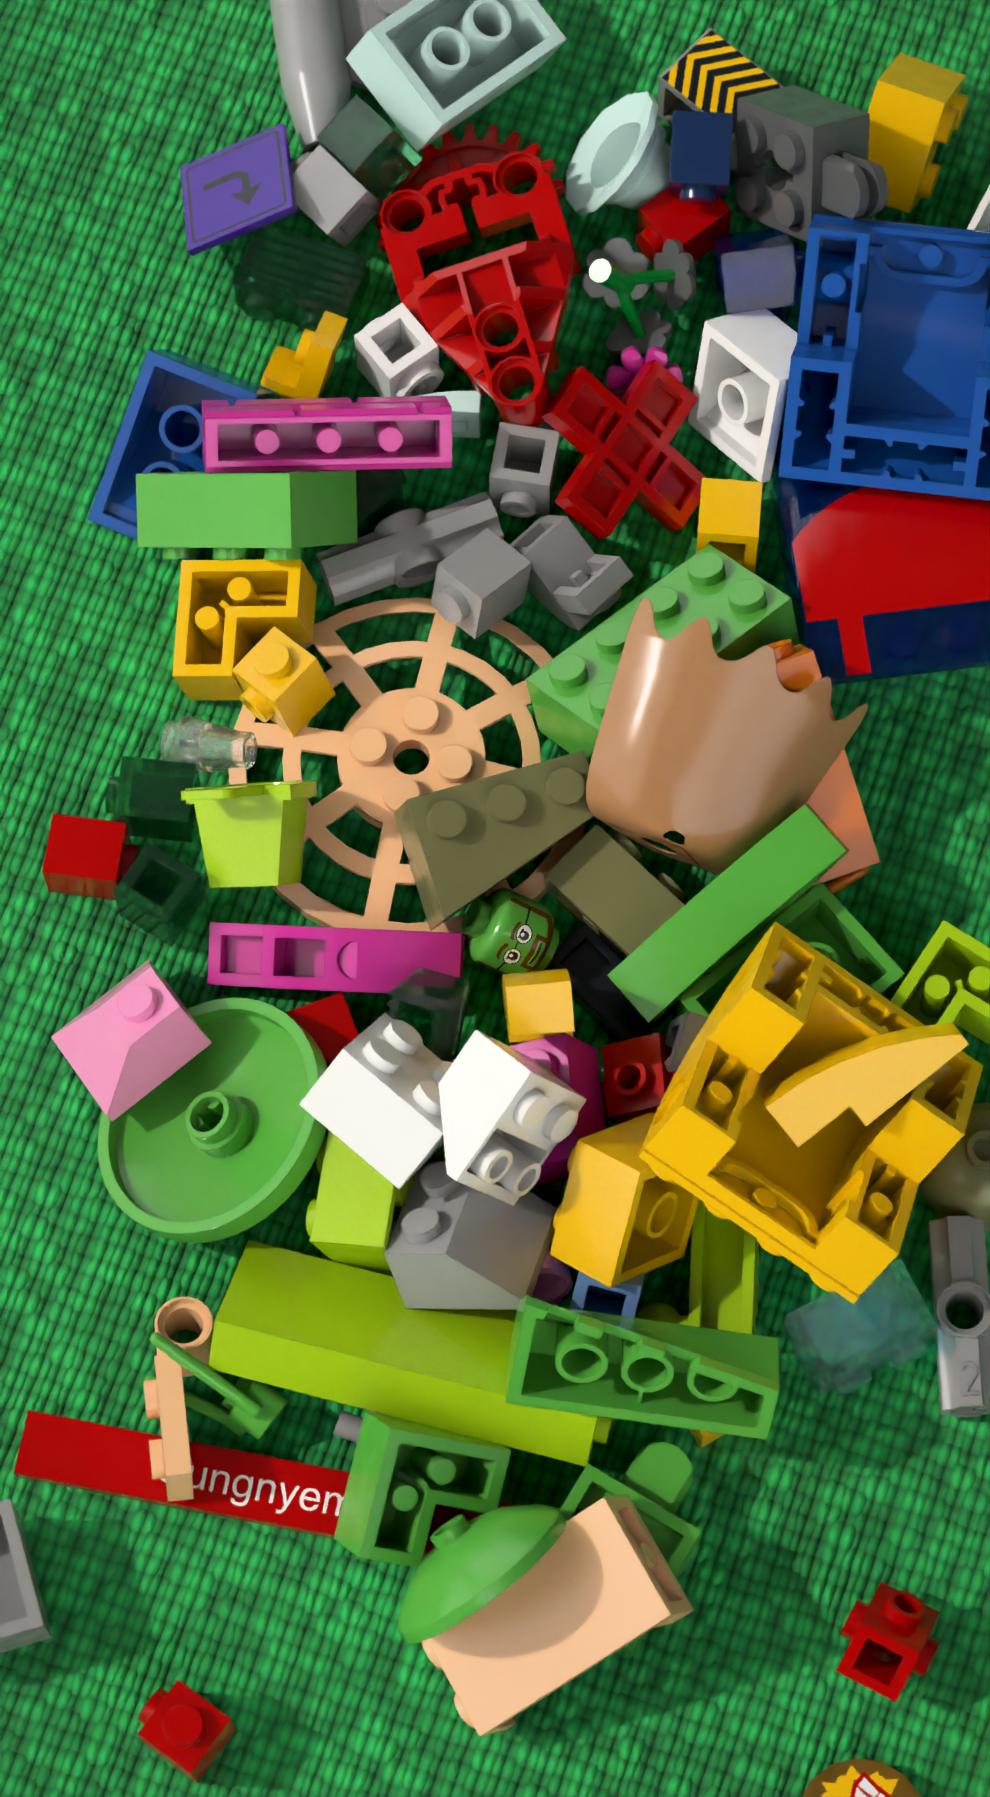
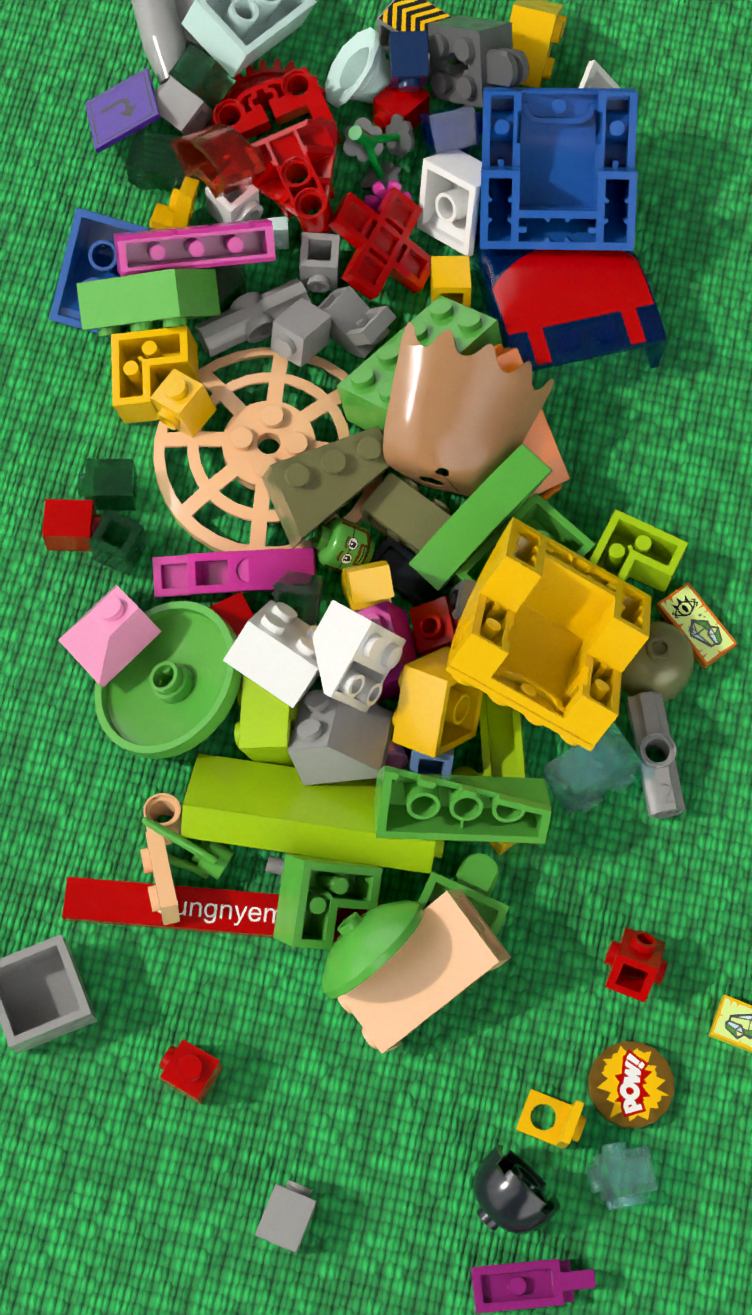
camera: 10 degrees left, 0 degrees up
clear cone [161,715,257,777] -> none
lime container [181,780,317,888] -> none
yellow slope [761,1023,969,1148] -> none
none -> clear red brick [170,123,266,199]

